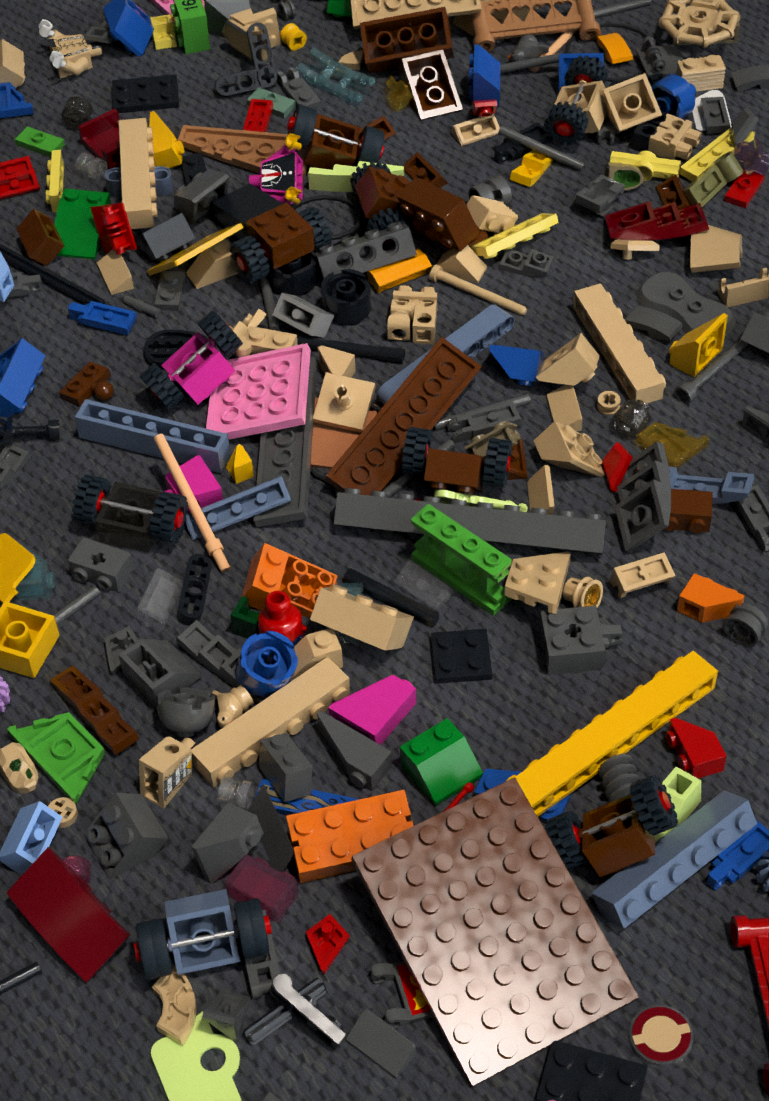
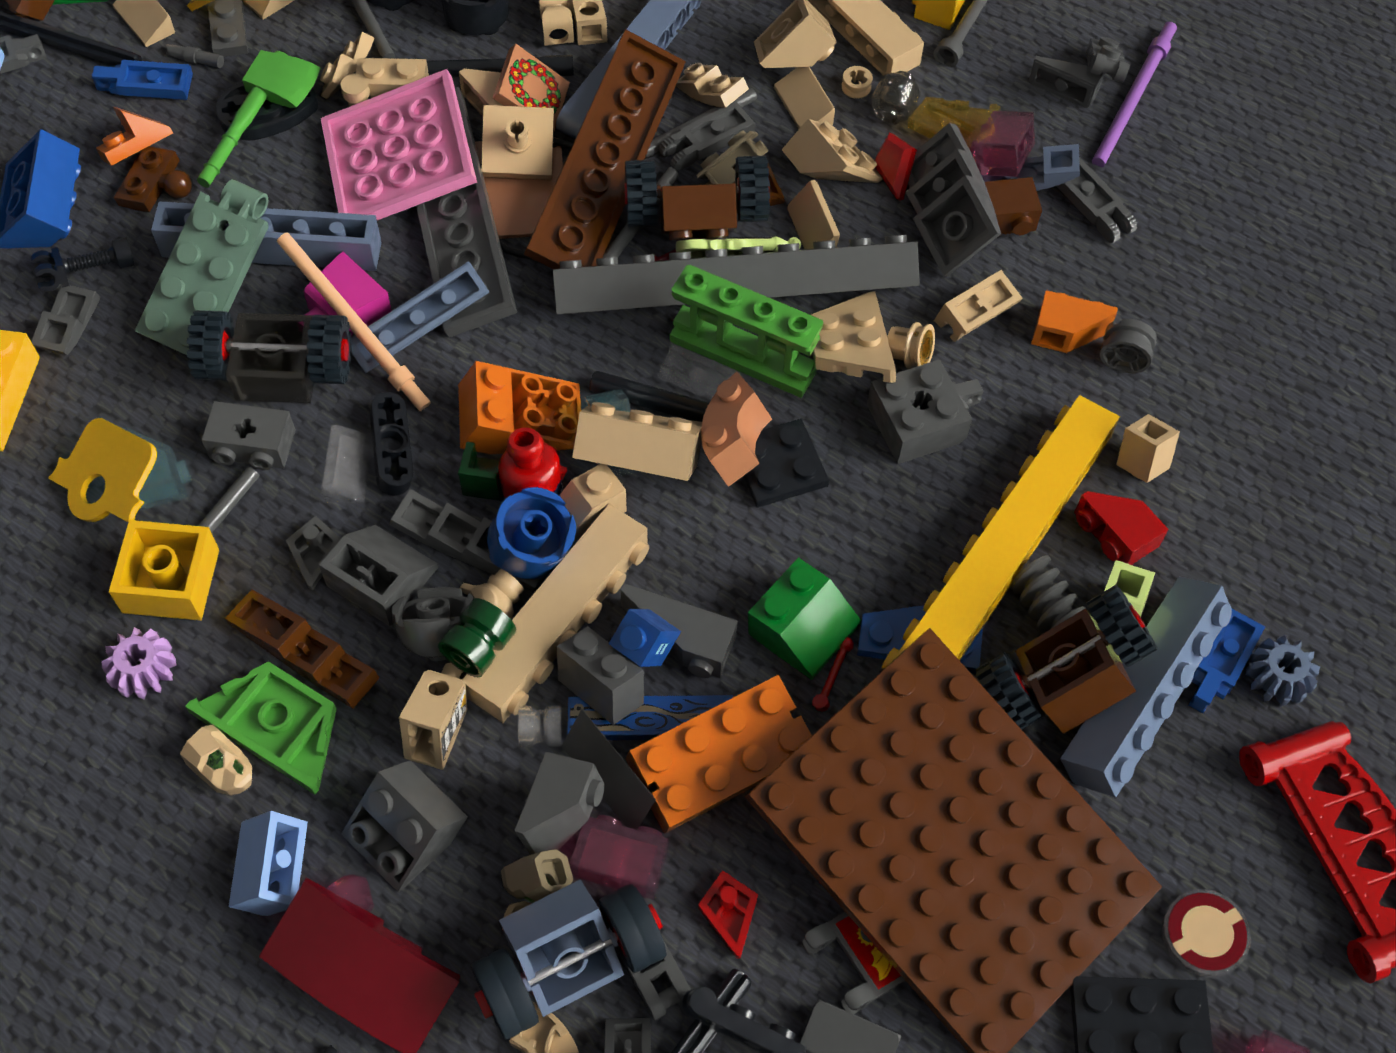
camera: 20 degrees left, 10 degrees up
tan tile [48,797,78,828] -> none
brick [139,310,243,410] -> none
yellow slope [226,444,254,484] -> none
light grey brick [272,293,334,338] -> none
dark pink slope [328,675,416,745] -> none
blue slope [489,345,545,386] -> none
none -> orange slope [96,107,173,166]
none -> sand green hinge [135,179,269,355]
none -> bright green piece [197,50,321,188]
none -> dark green wheel [438,598,517,678]
none -> tile [493,44,570,132]
none -> dark tan rock [501,849,573,903]
none -> blue brick [609,609,681,667]
none -> tan slope [676,63,749,108]
none -> nougat brick [701,372,772,487]
none -> clear pink brick [970,111,1035,177]
none -> tan brick [1116,414,1180,483]

